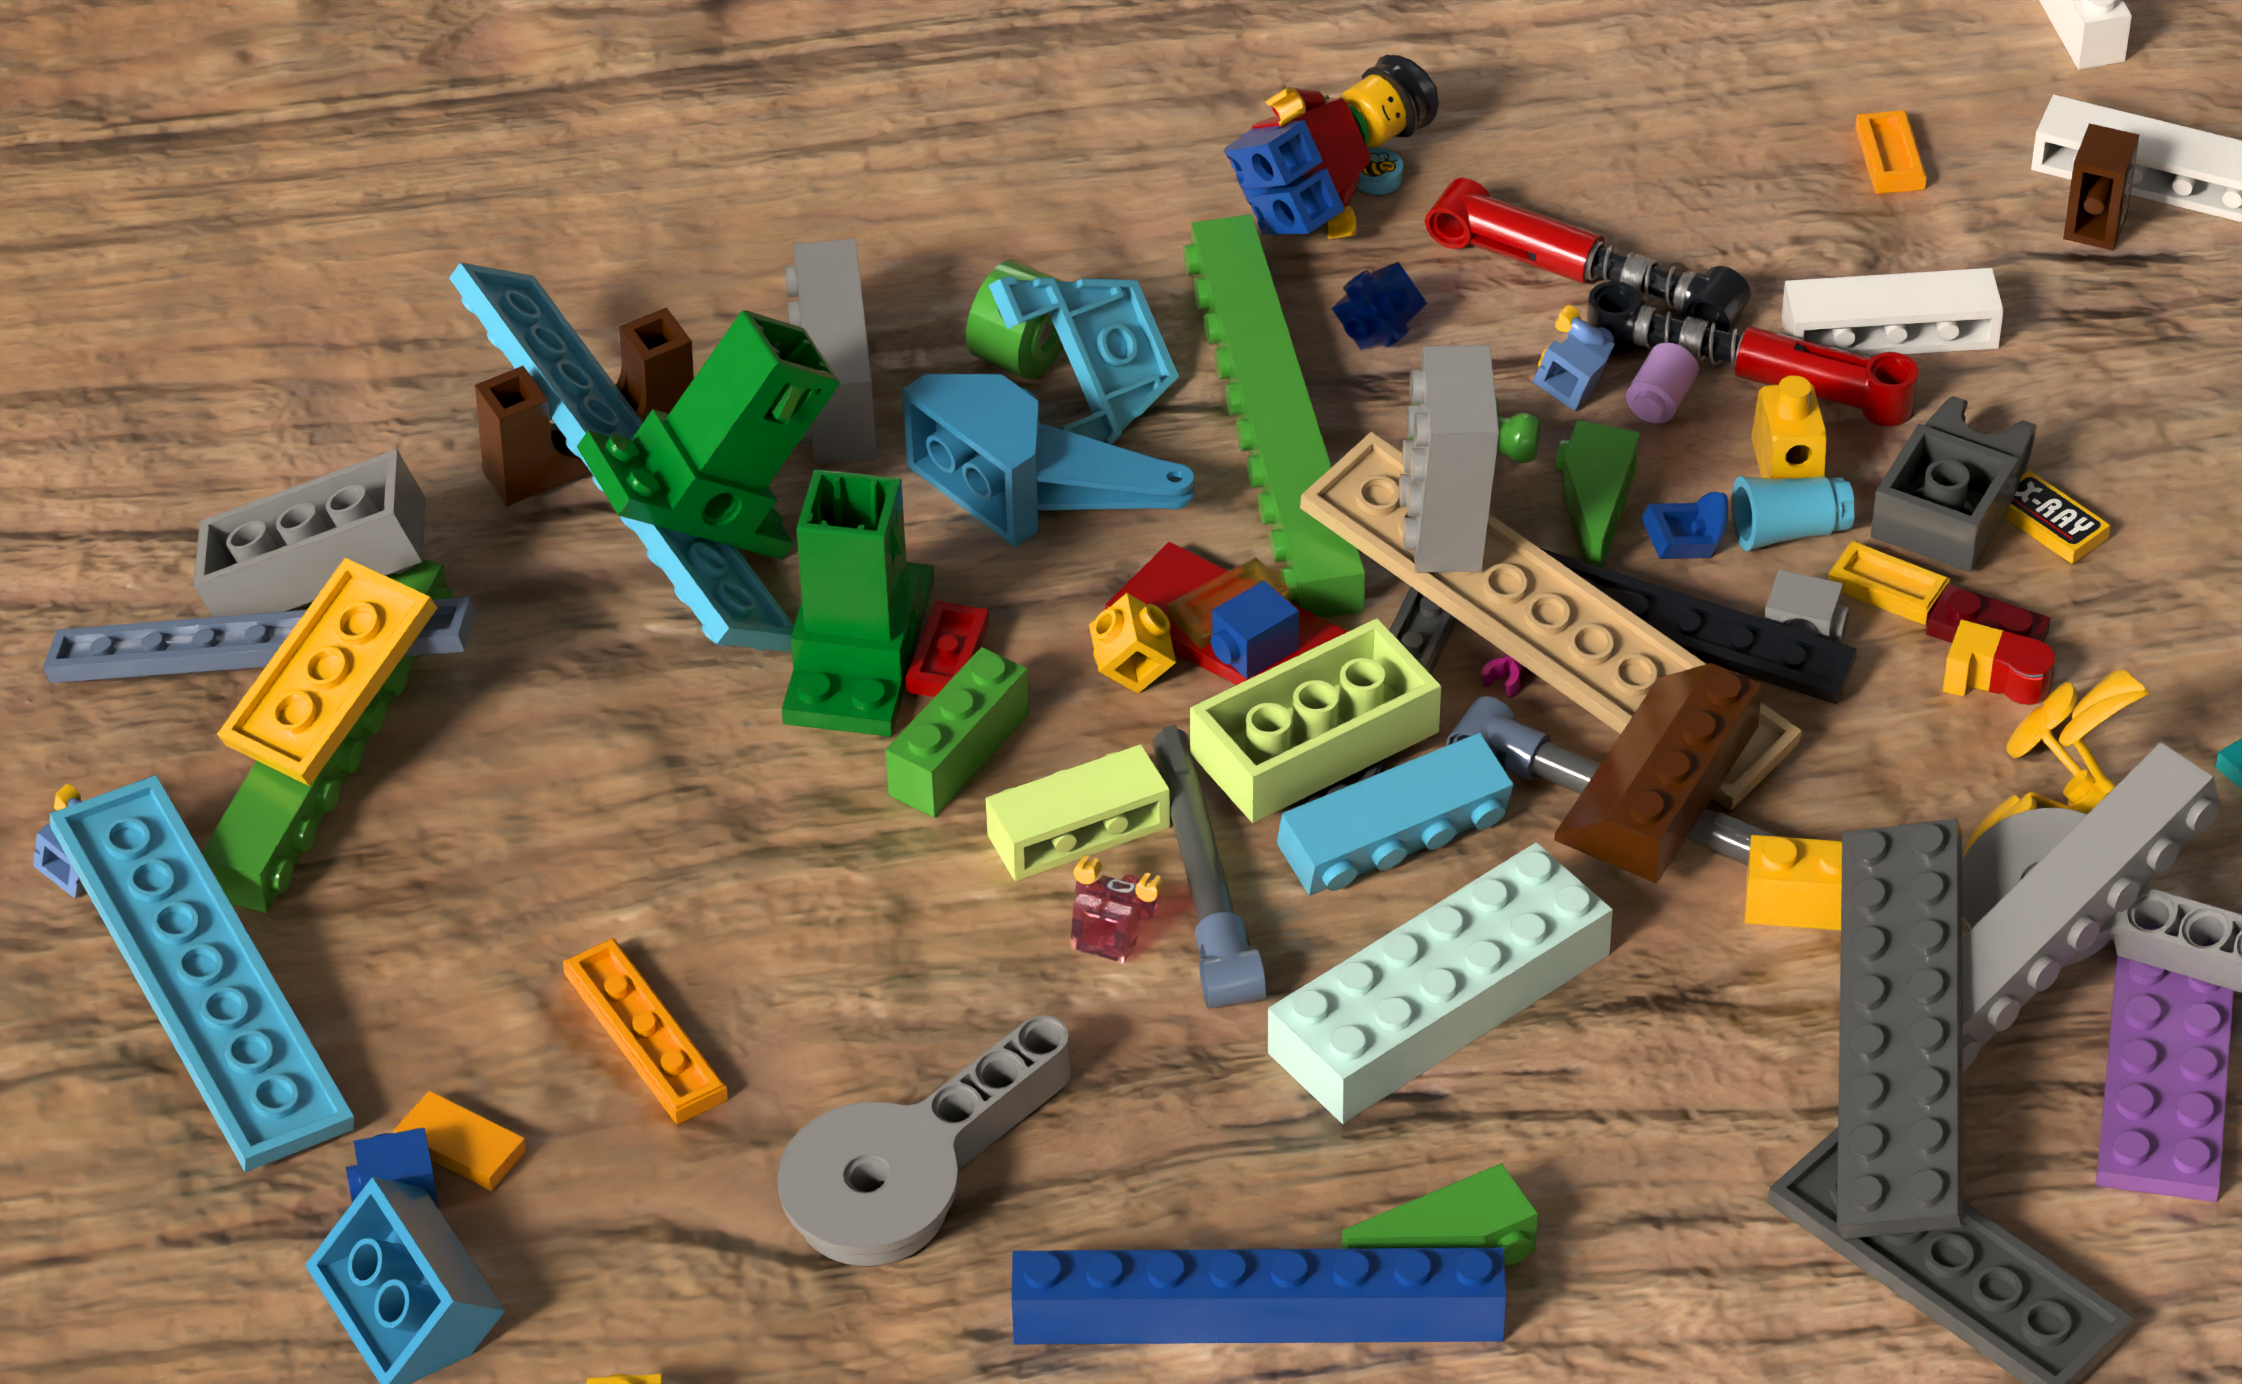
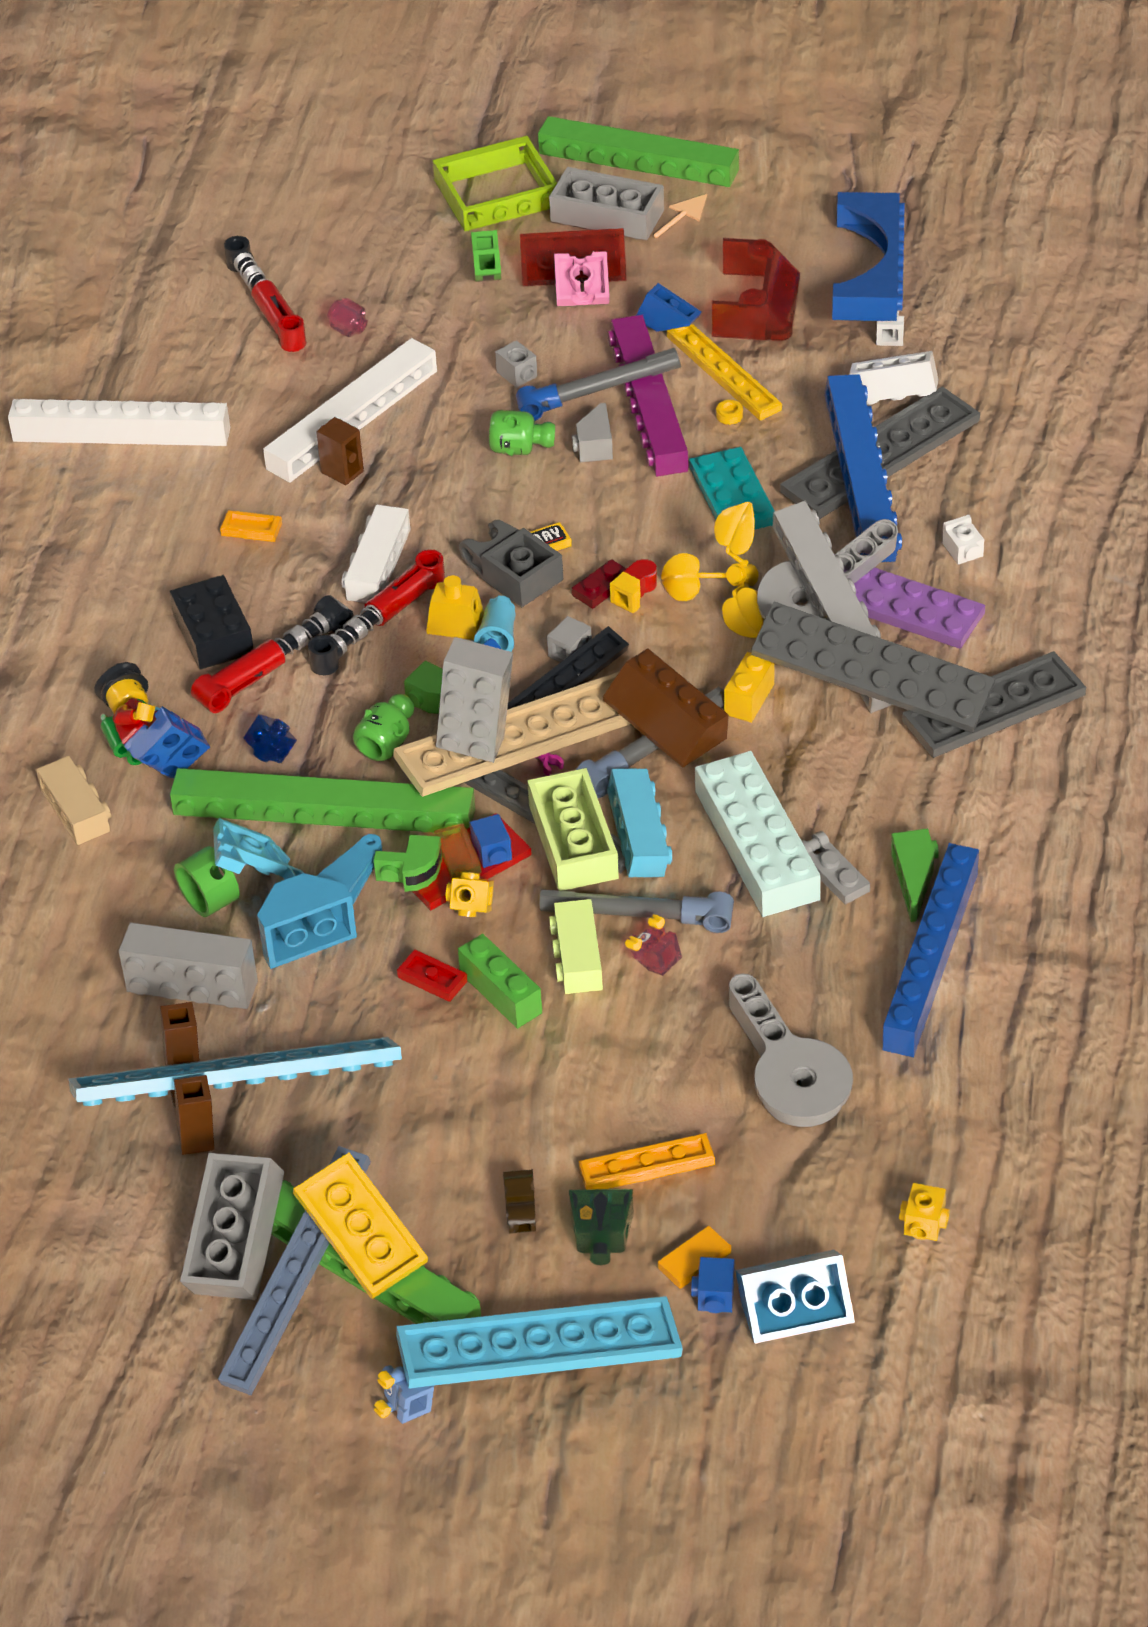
camera: 70 degrees left, 0 degrees up
green brick [577,310,840,560] -> none
green brick [782,469,934,737] -> none
medium blue piece [1533,305,1615,411] -> none
lavender brick [1626,343,1699,424] -> none
yellow tile [1827,541,1951,626] -> none
none -> tan brick [36,756,111,845]
none -> black brick [169,575,254,670]
none -> bright green brick [374,835,442,892]
none -> dark brown leg [503,1169,536,1234]
none -> clear green torso [569,1189,634,1266]
none -> light grey plate [802,831,870,905]

